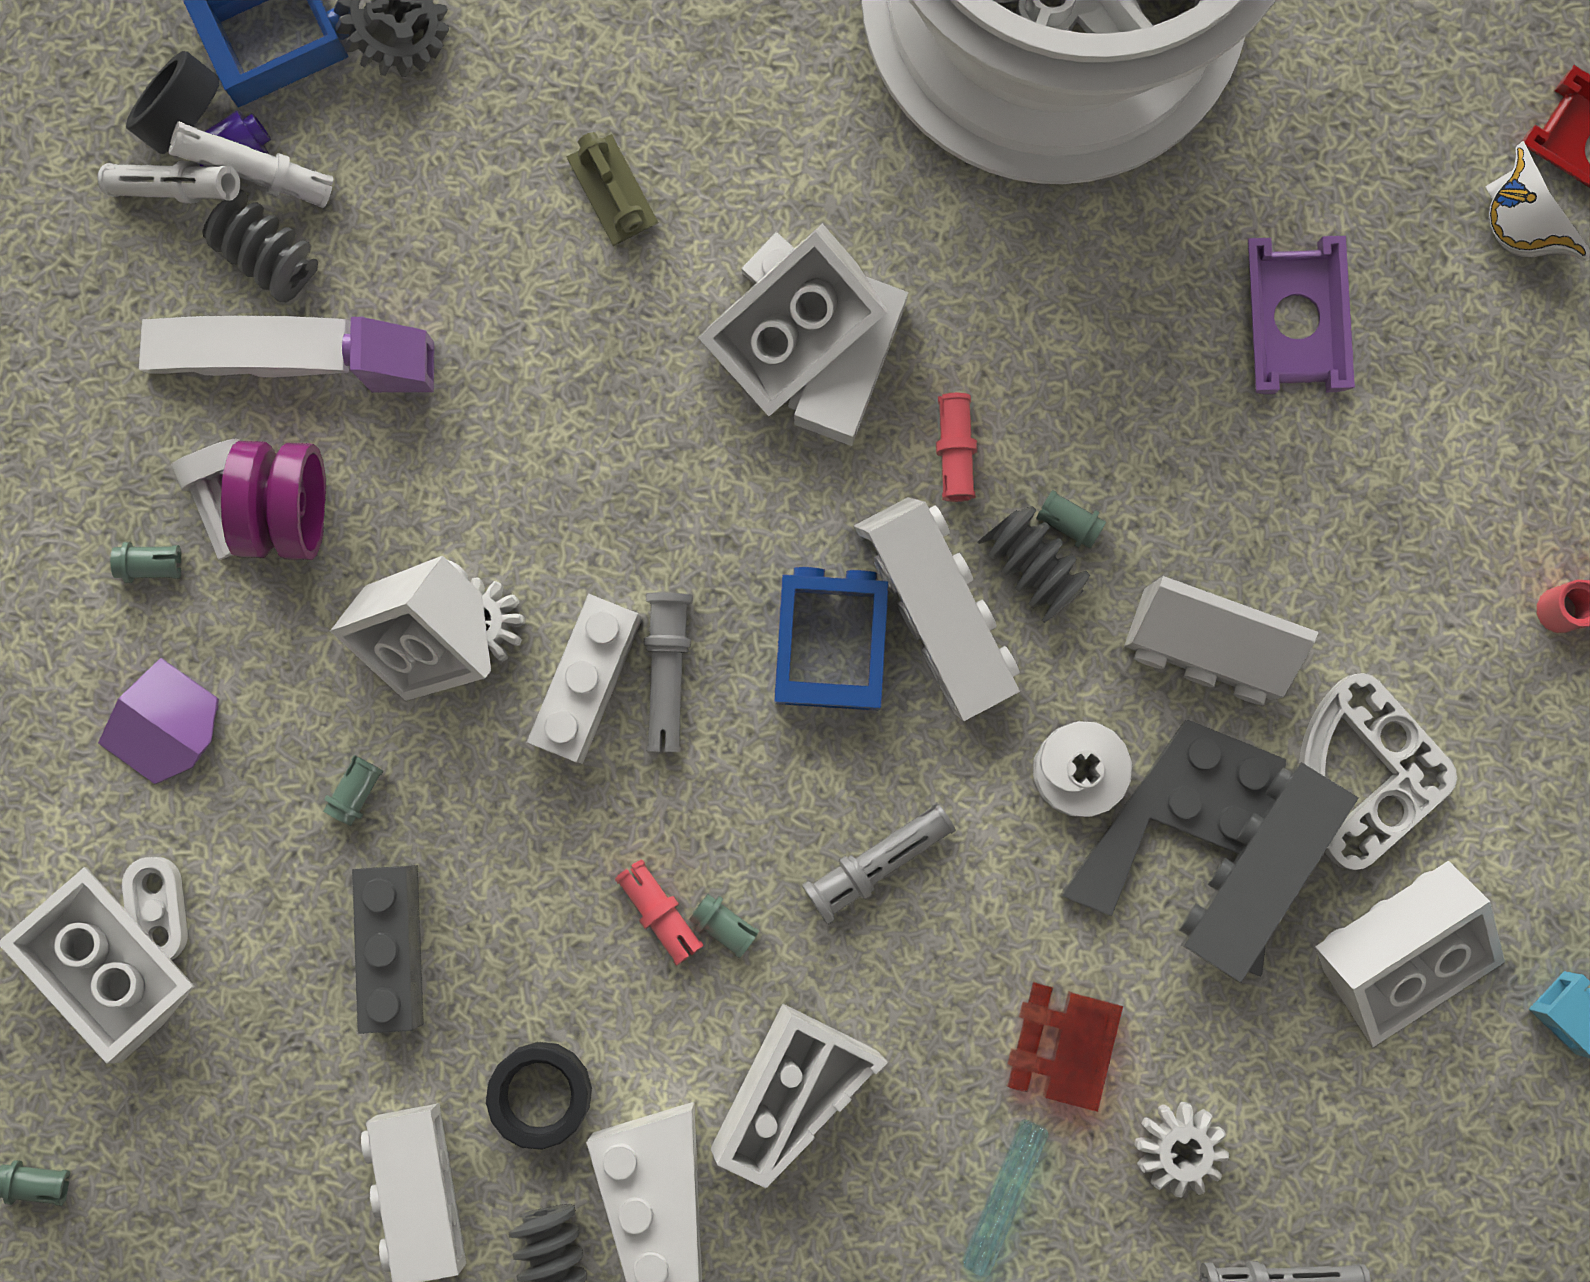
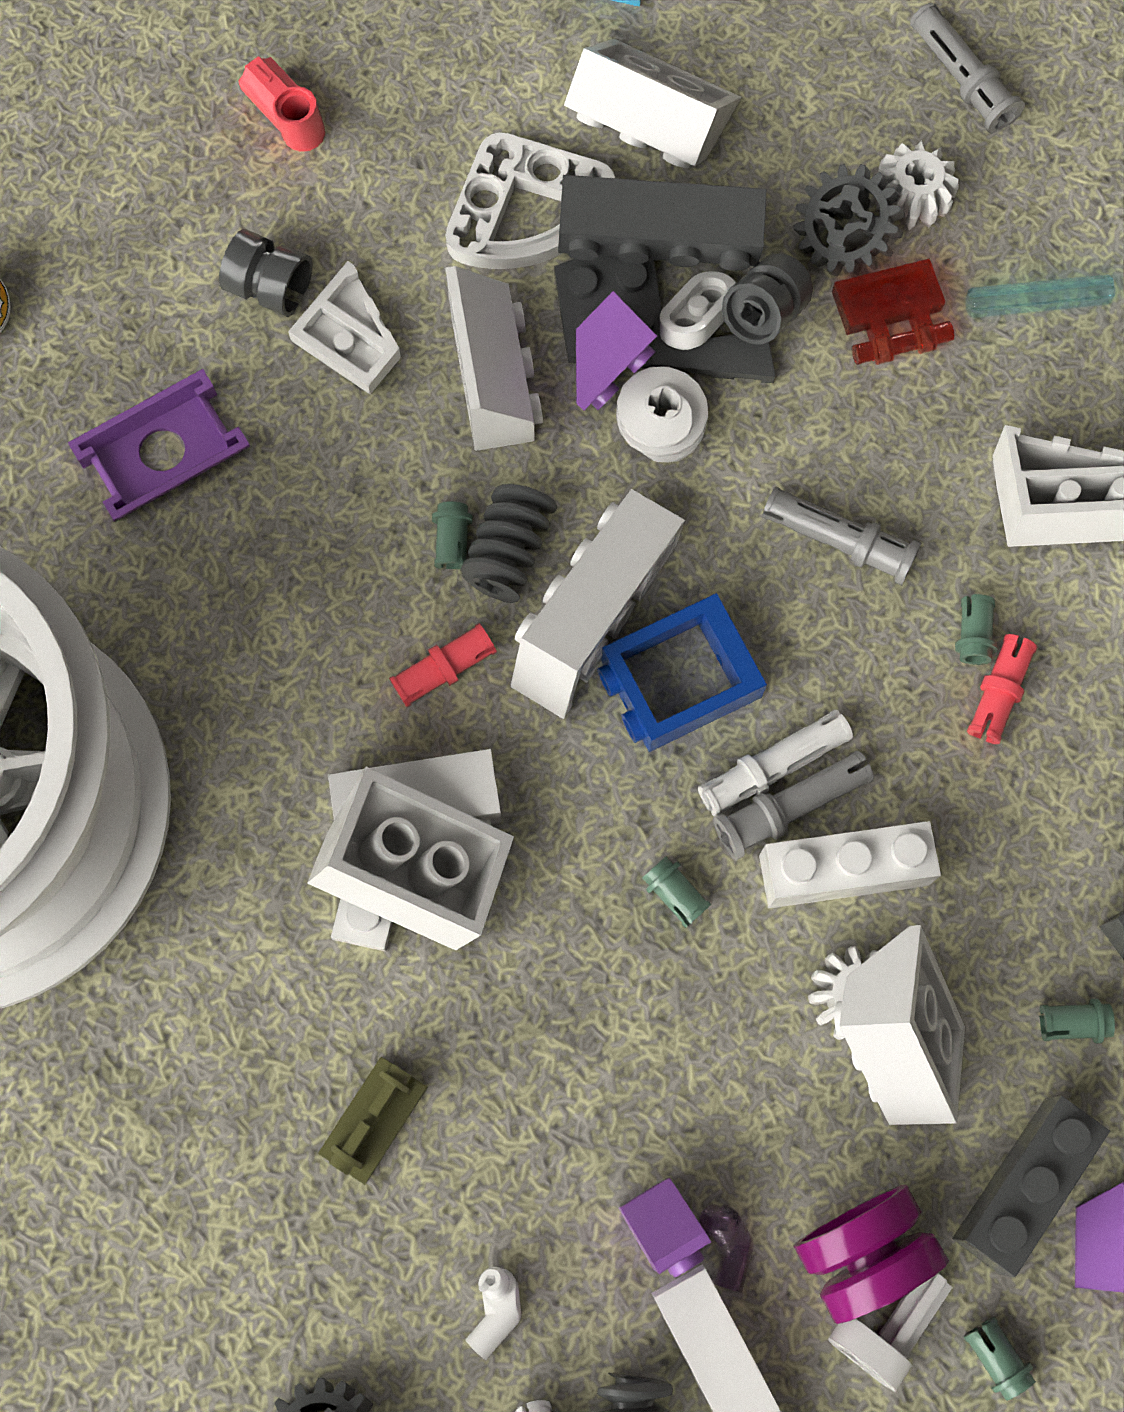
camera: 120 degrees left, 10 degrees down
none -> dark grey wheel [219,229,313,317]
none -> white wing [288,261,401,395]
none -> white arm [465,1267,522,1360]
none -> medium lavender slope [575,291,657,411]
none -> sand green pin [642,856,711,928]
none -> white plate [660,271,735,350]
none -> white pin [698,709,853,817]
none -> arm [699,1204,754,1293]
none -> dark grey wheel [722,253,813,344]
none -> dark grey gear [793,164,905,277]
none -> dark grey brick [952,1095,1110,1277]

